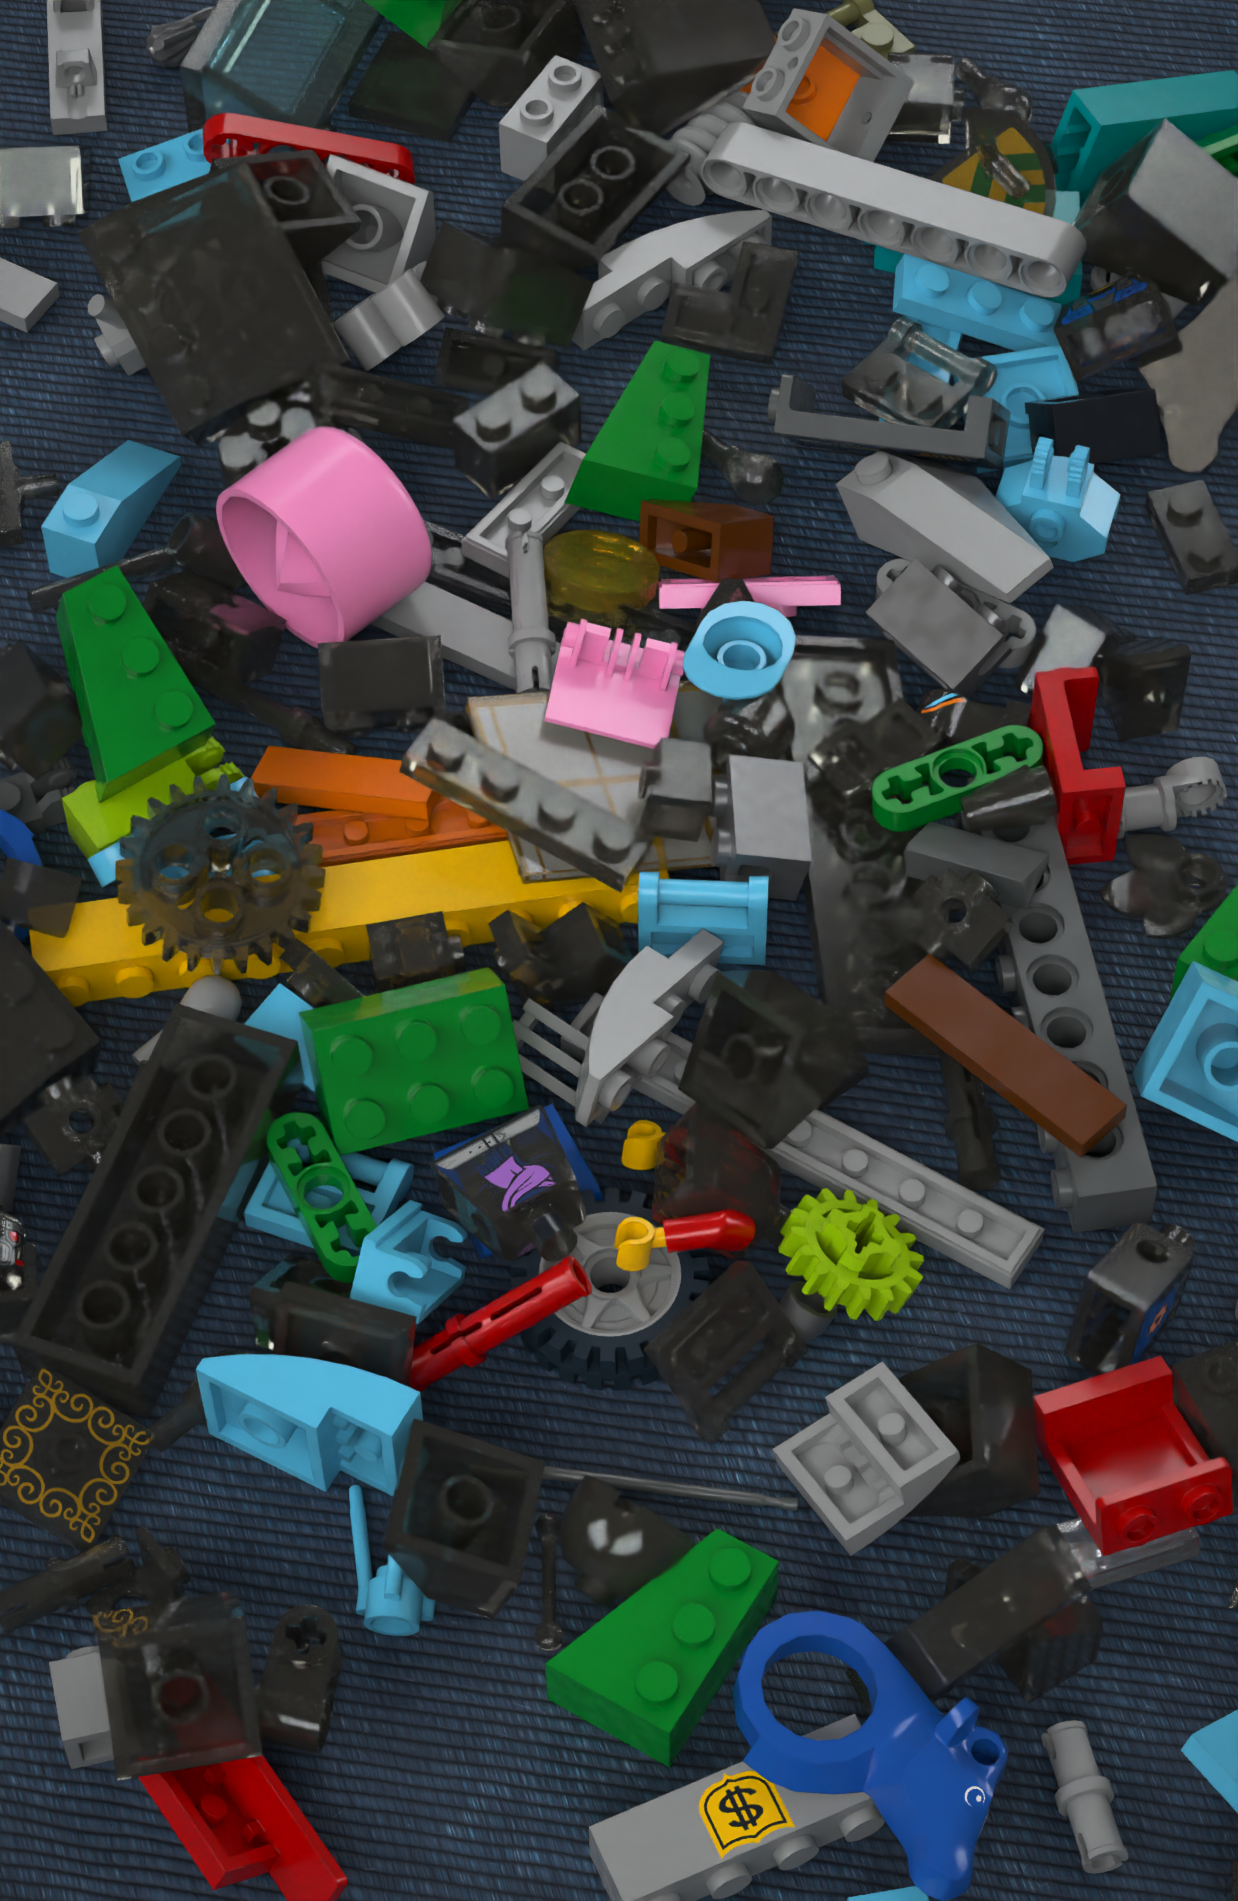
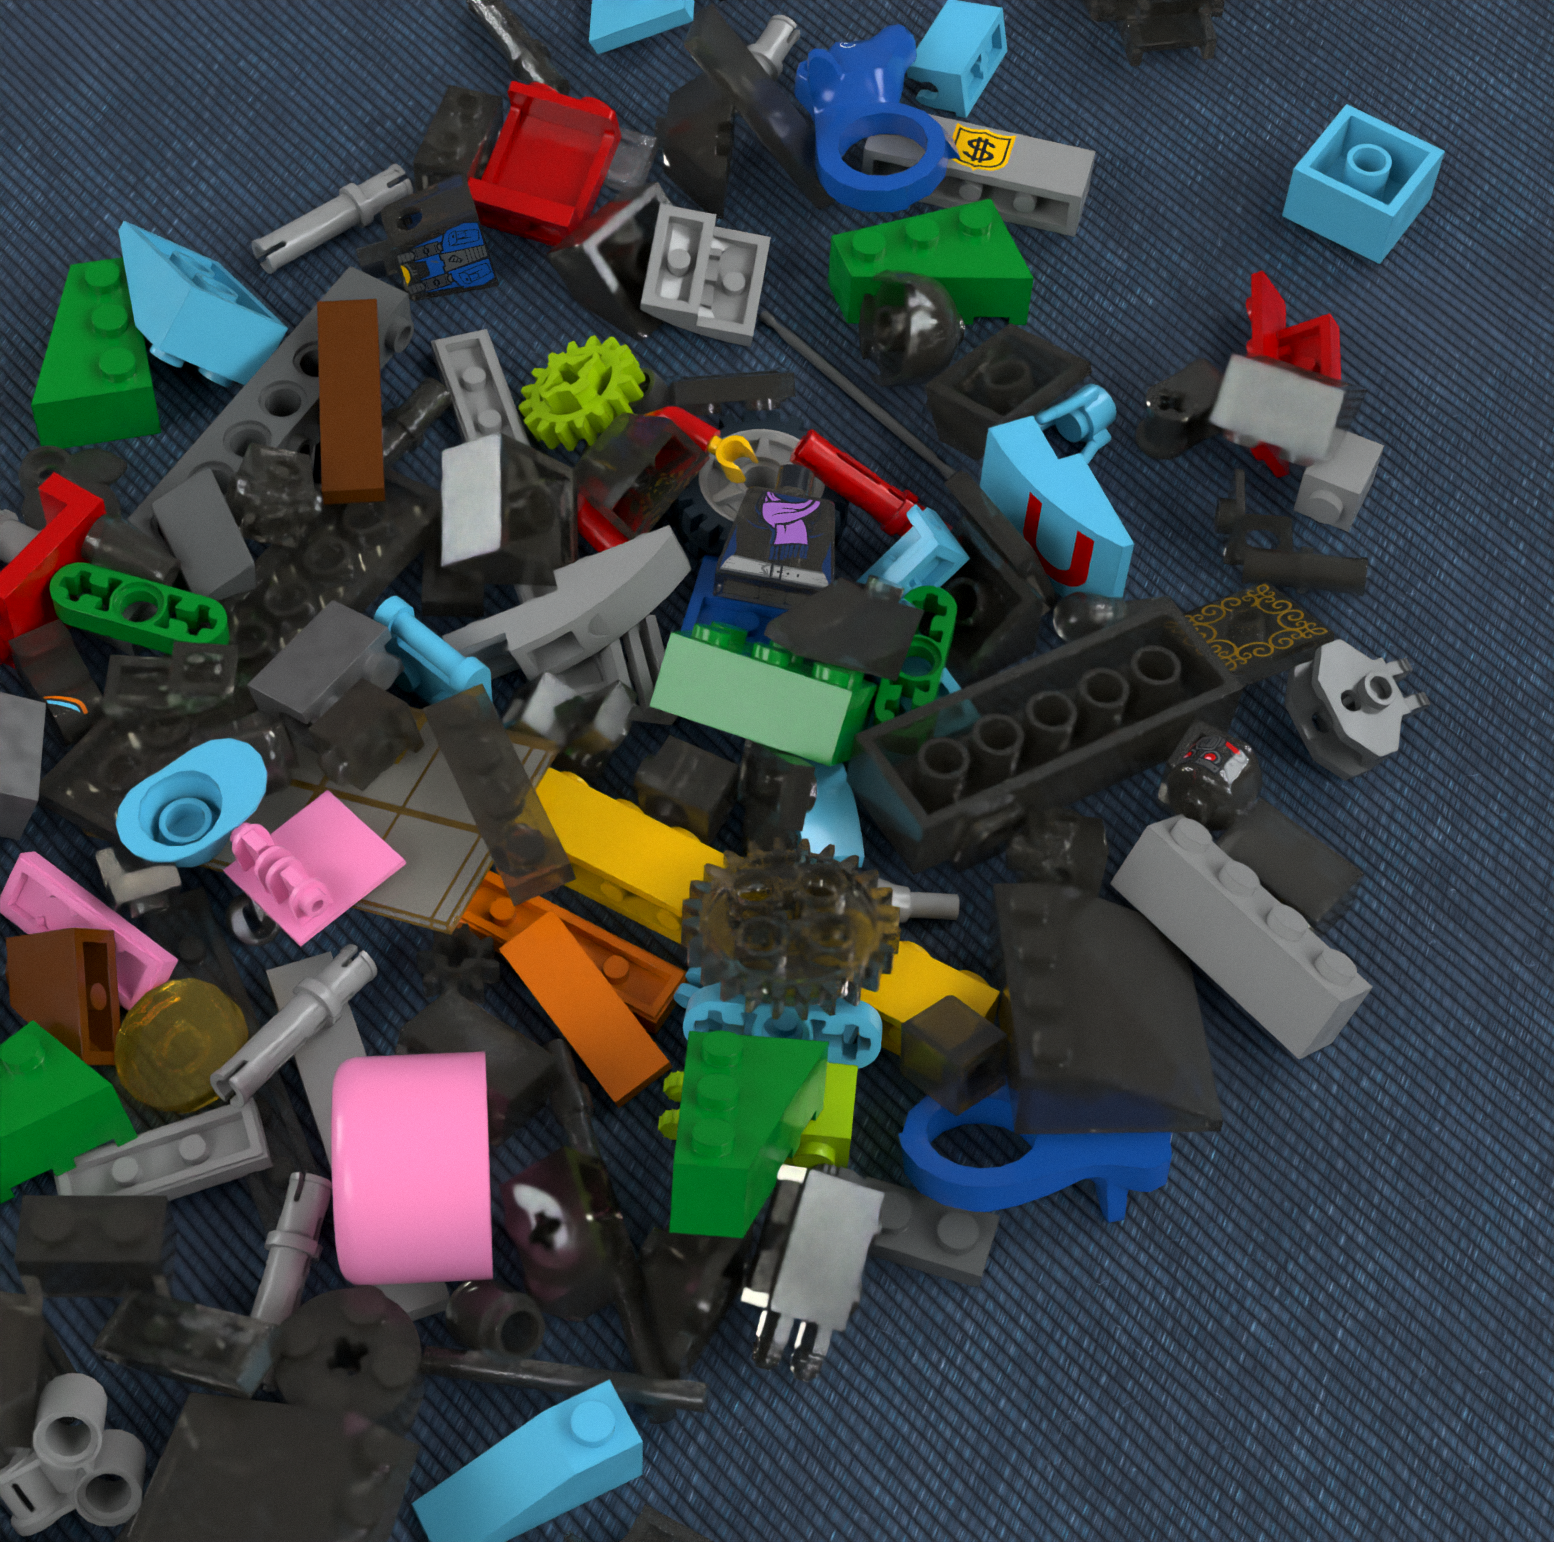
camera: 145 degrees left, 0 degrees up
none -> clear smoke slope [764,575,924,681]

